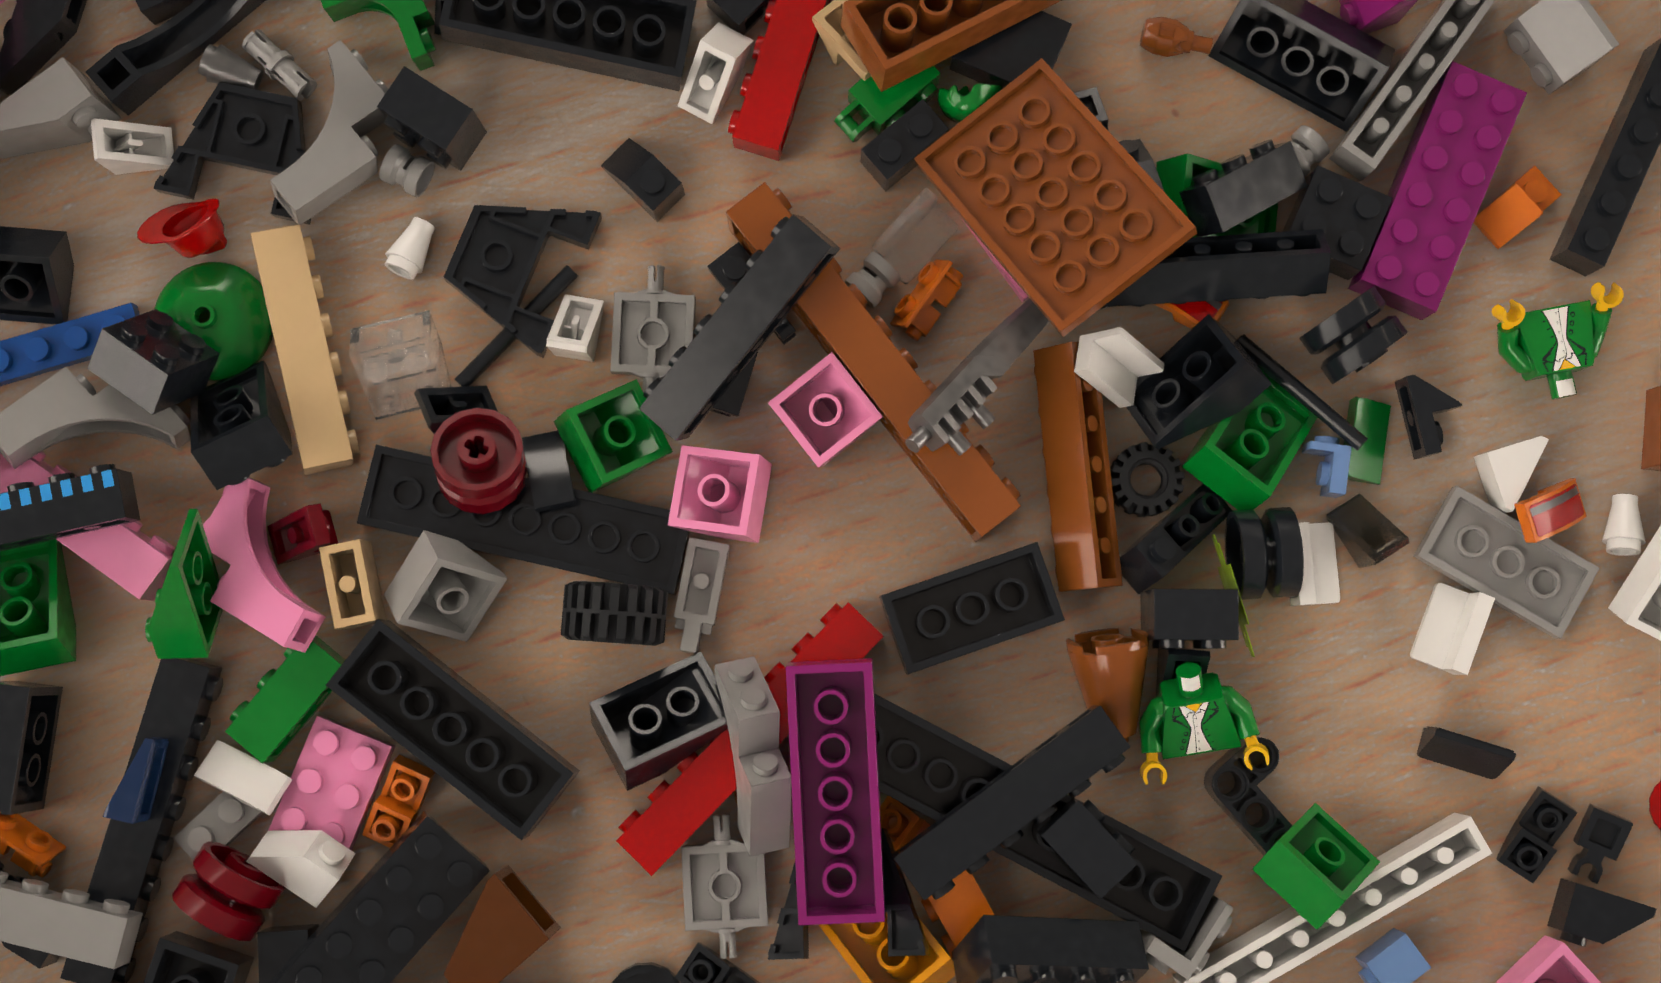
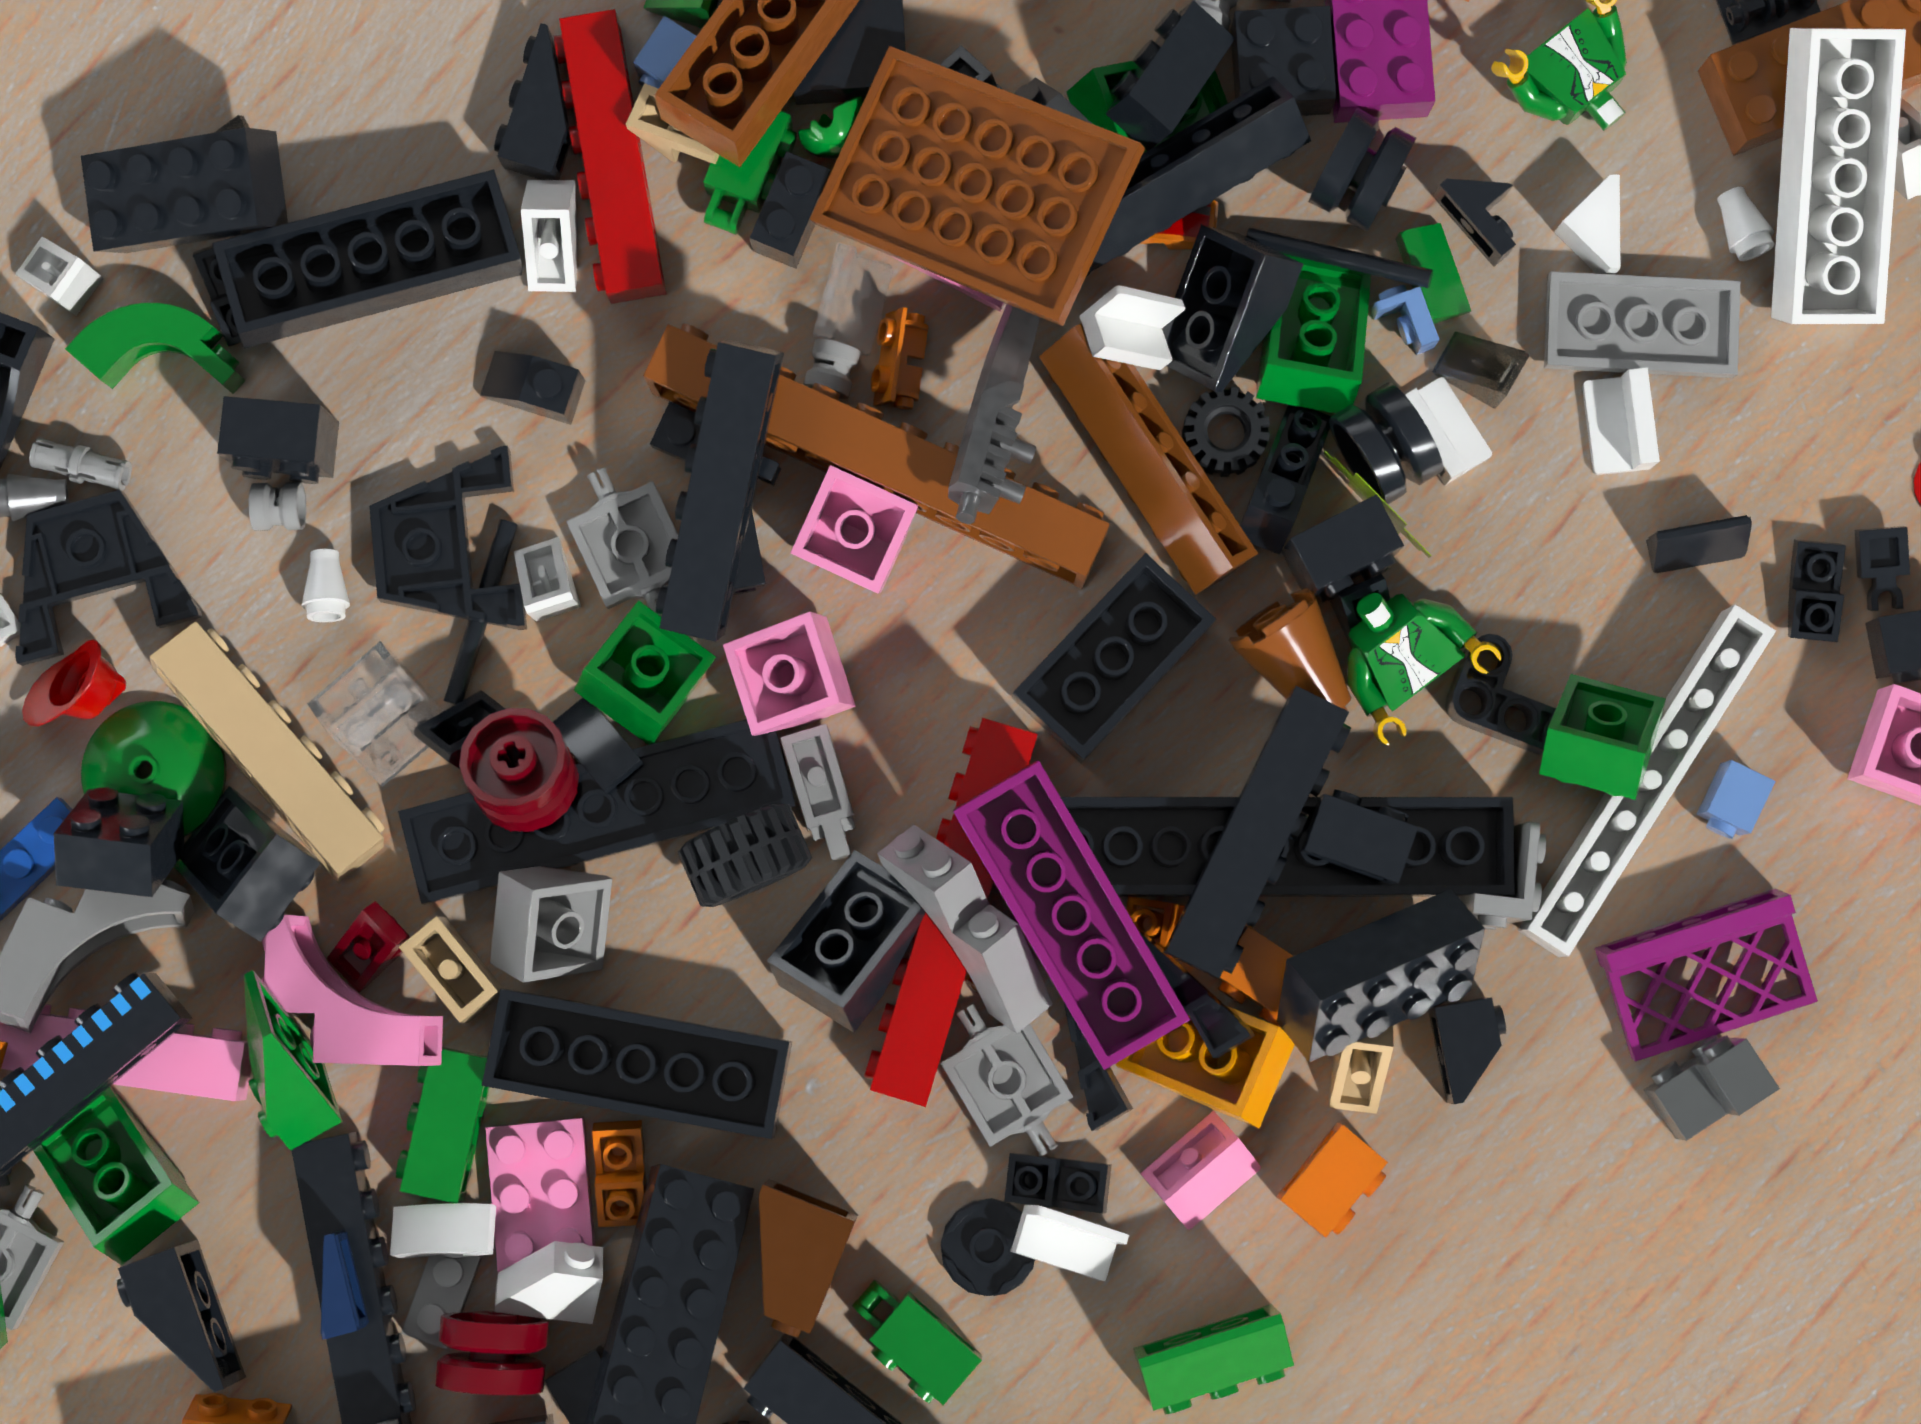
camera: 25 degrees left, 0 degrees up
light grey arch [270,40,388,225] -> none
slope [1514,478,1587,543] -> none

